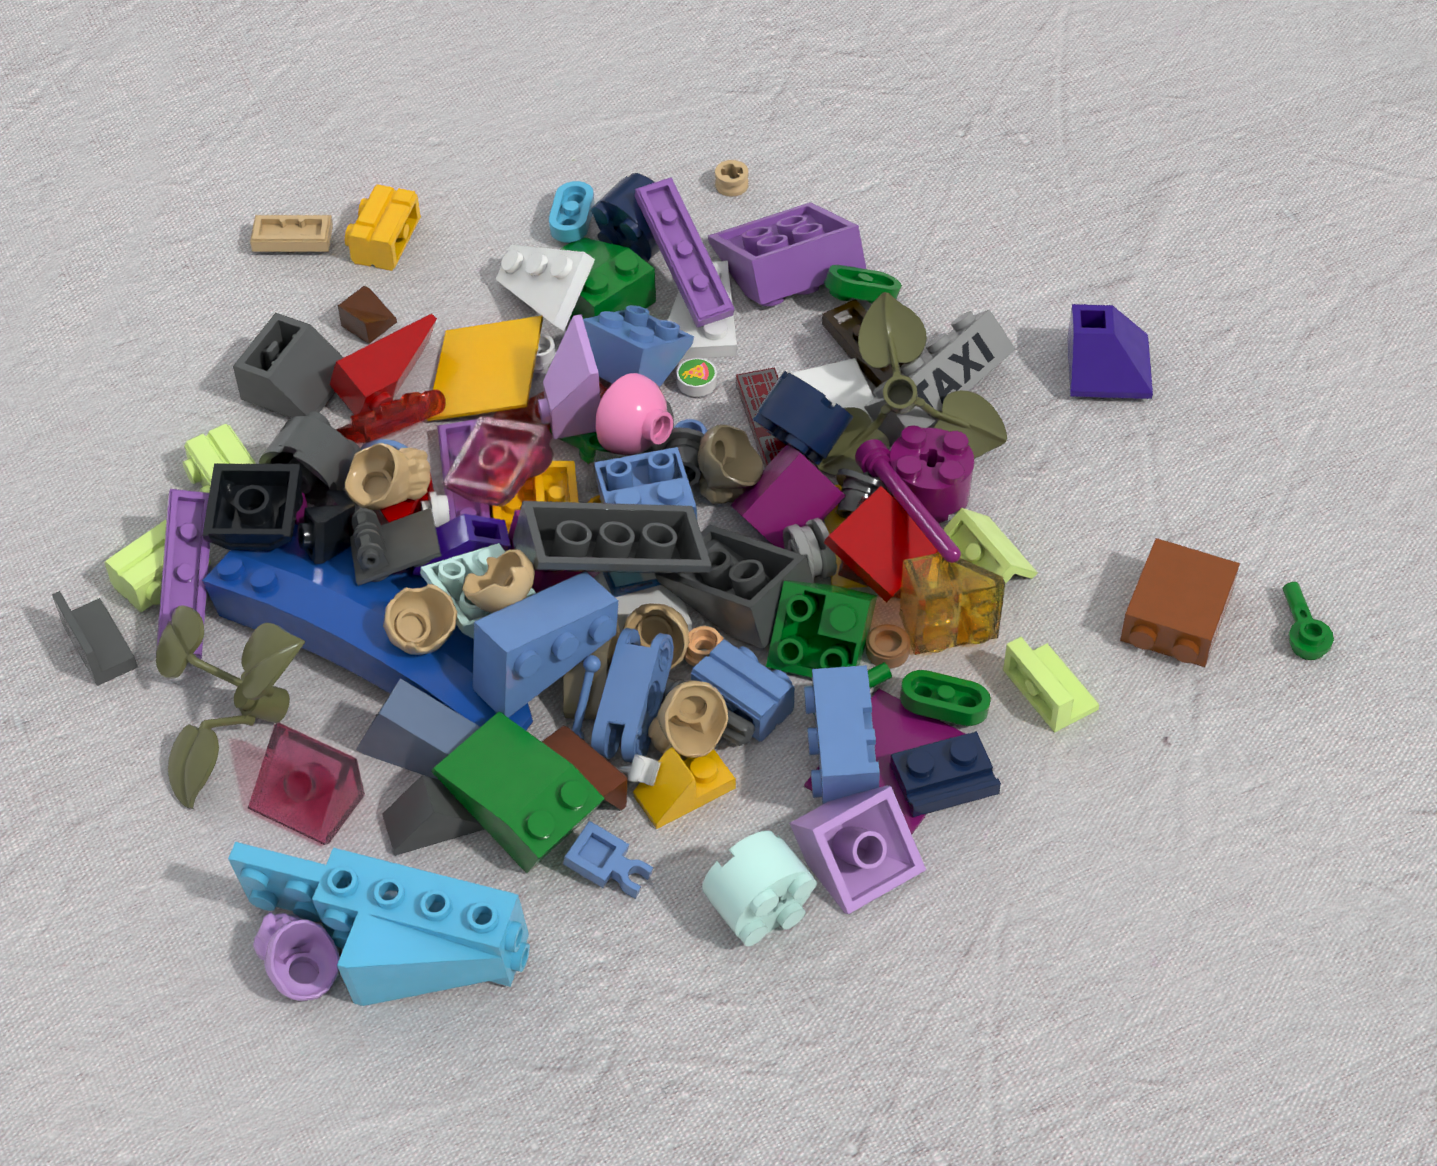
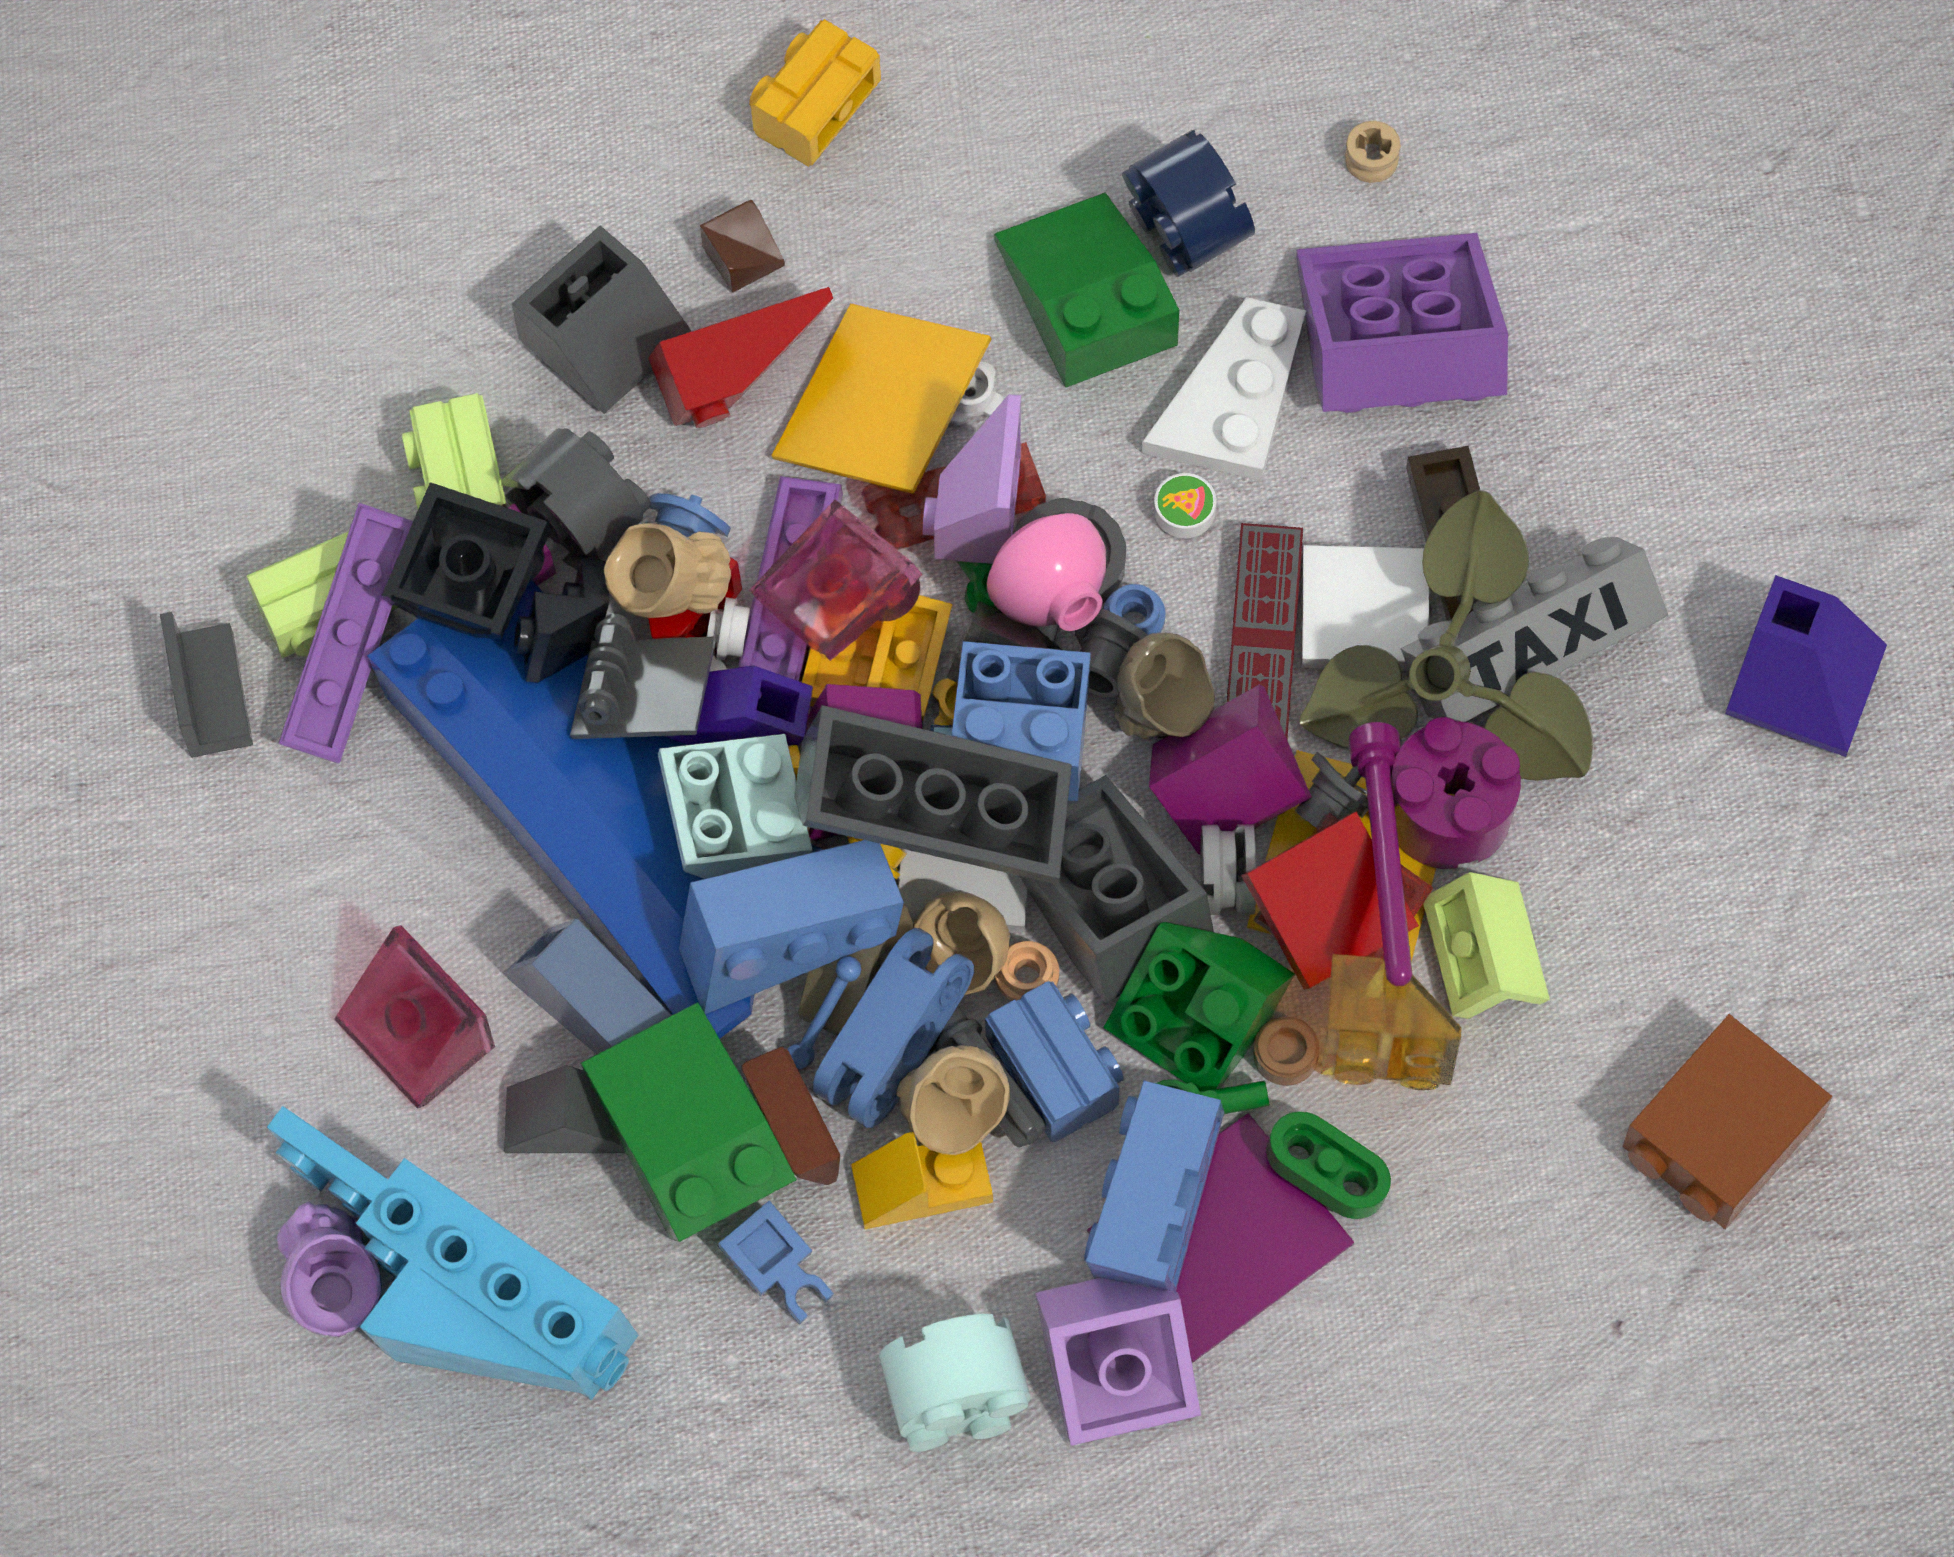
camera: 20 degrees right, 15 degrees up
olive plant [156,605,305,809] -> none
tan plate [250,215,333,252] -> none
clear red plate [336,389,446,444] -> none
tan hair [383,584,457,655] -> none
tan hair [462,549,535,613] -> none
white wing [496,245,595,331] -> none
medium azure plate [549,181,595,243] -> none
medium blue slope [583,305,694,388] -> none
white hand [615,755,661,786] -> none
medium lavender tile [634,177,735,328] -> none
dark blue brick [752,371,853,466] -> none
green plate [824,265,902,304] -> none
dark blue plate [890,731,1001,817] -> none
yellowish green panel [1003,637,1099,733] -> none
green plate [1282,582,1334,660] -> none

